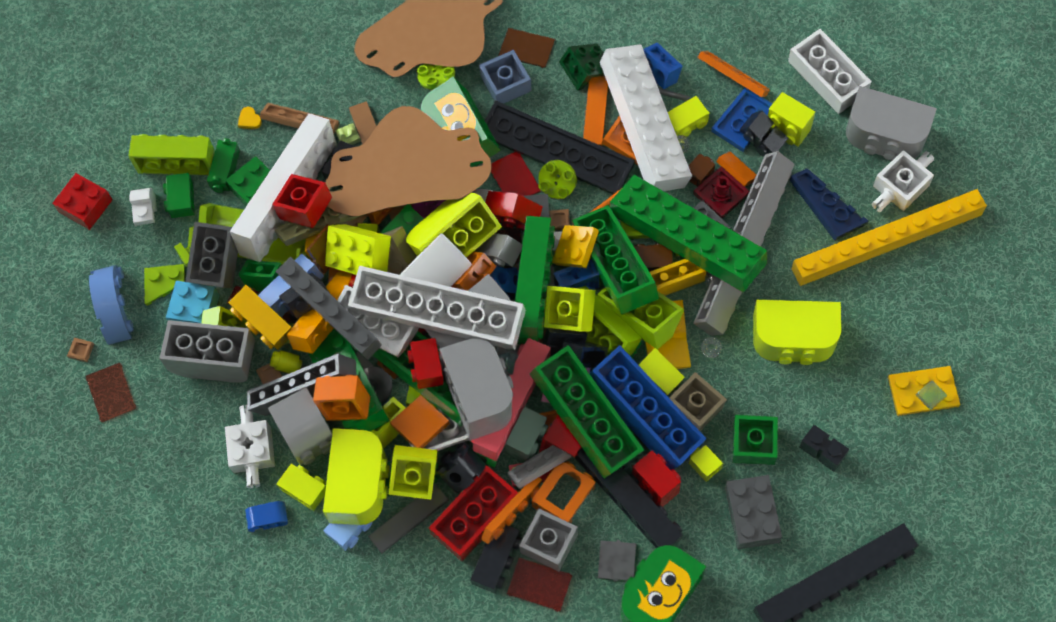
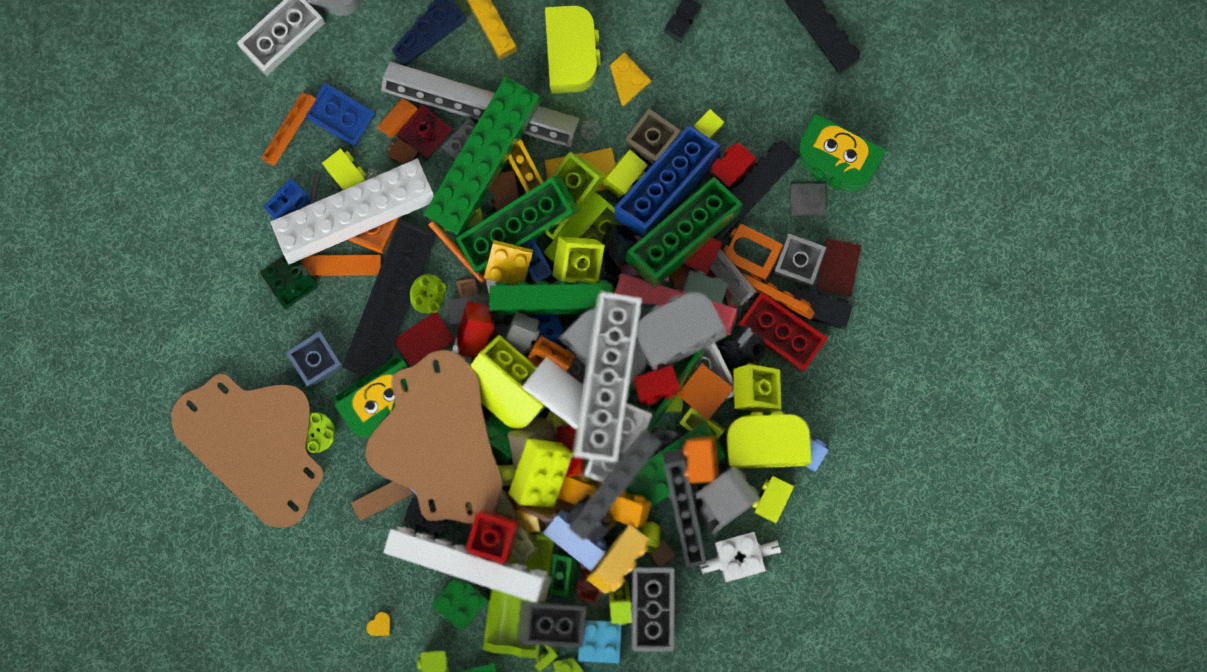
camera: 100 degrees left, 15 degrees up
green brick [207,138,240,193] -> none
blue beam [245,501,288,532] -> none
medium nougat tile [260,103,339,134] -> none
yellowish green tile [335,123,361,145] -> none
dark grey tile [368,484,449,554] -> none
reddish brown piece [498,28,555,68] -> none
dark grey brick [725,475,782,550] -> none
green brick [732,415,778,465] -> none
black piece [739,110,788,156] -> none
neon yellow brick [768,92,815,147] -> none
none -> yellow wing [610,52,651,107]

